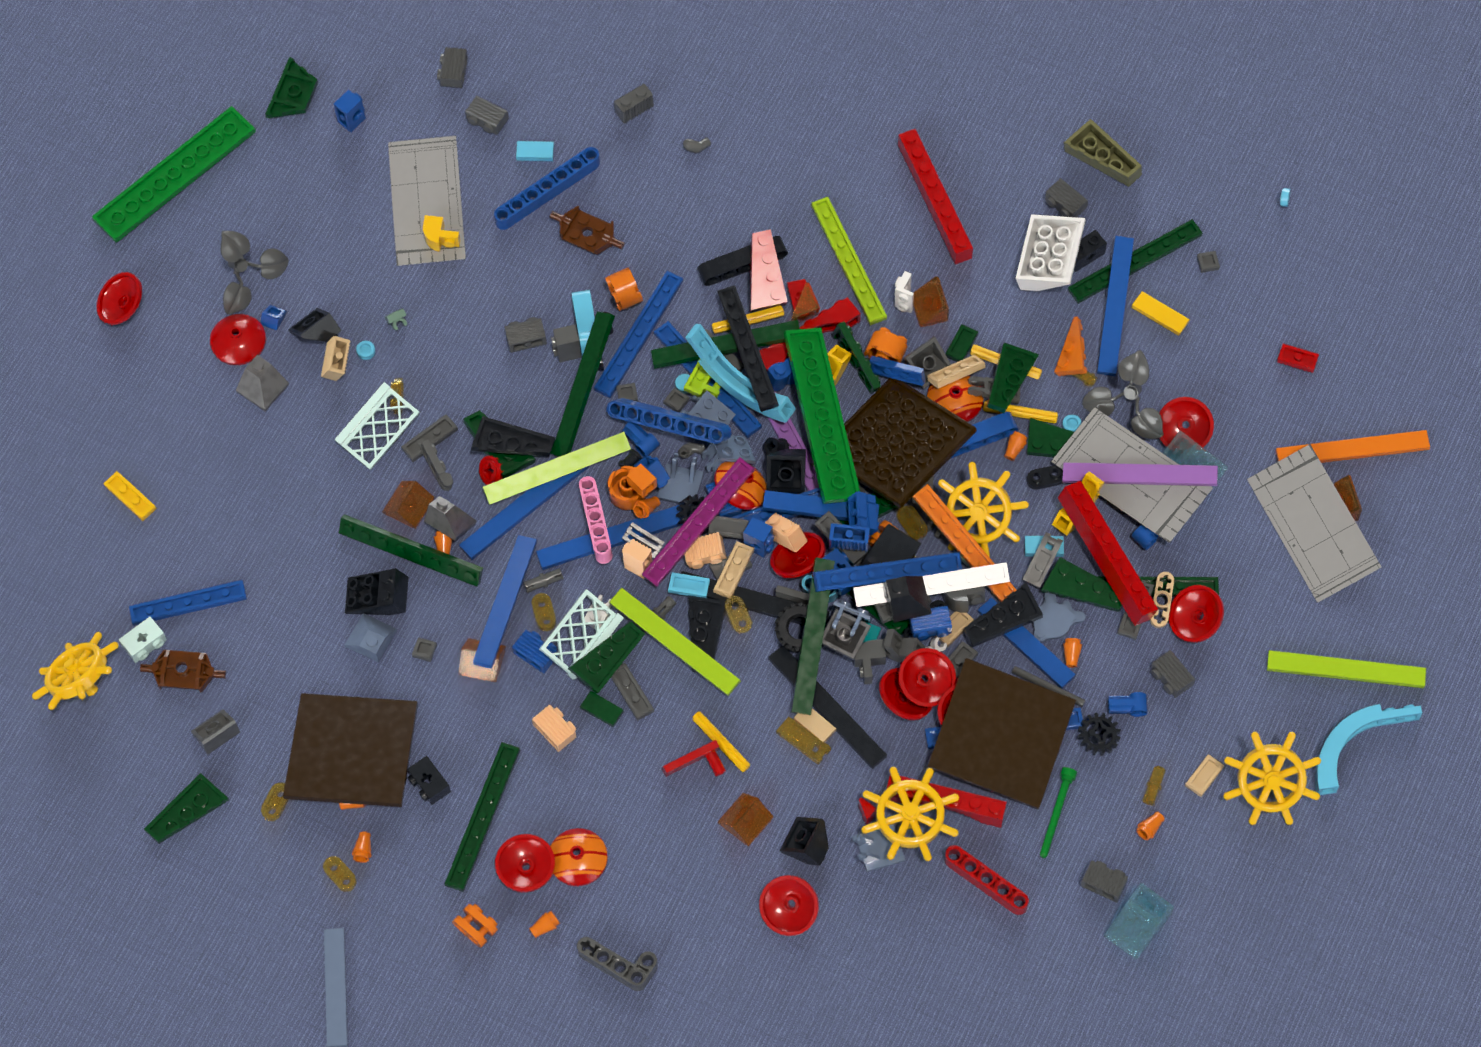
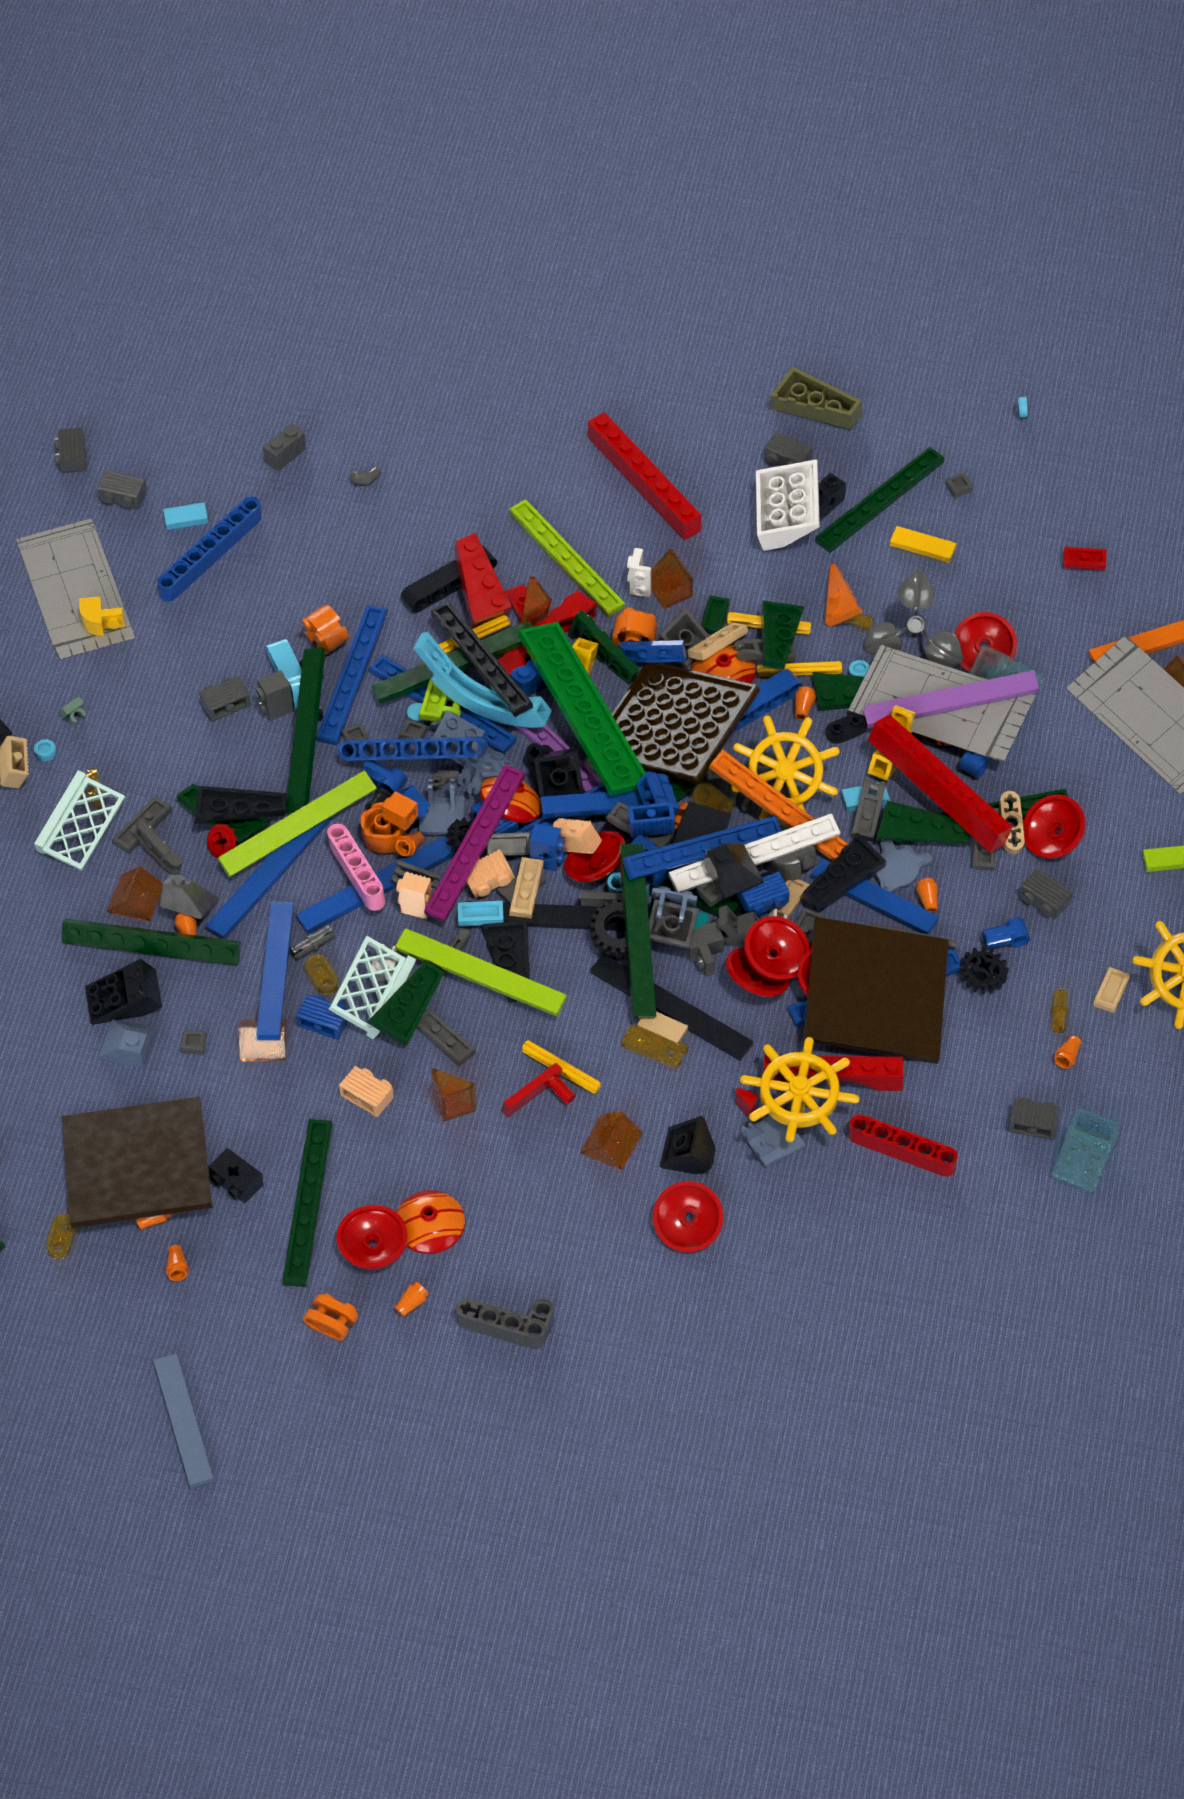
camera: 15 degrees left, 10 degrees down
clear yellow plate [323,856,357,892] -> none
reddish brown plate [550,206,625,255] -> none
dark green tile [580,691,624,727] -> none
clear yellow plate [725,596,752,633] -> none
green piece [1040,767,1077,858] -> none
blue tile [1097,236,1134,376] -> none
none -> clear orange slope [431,1068,477,1122]

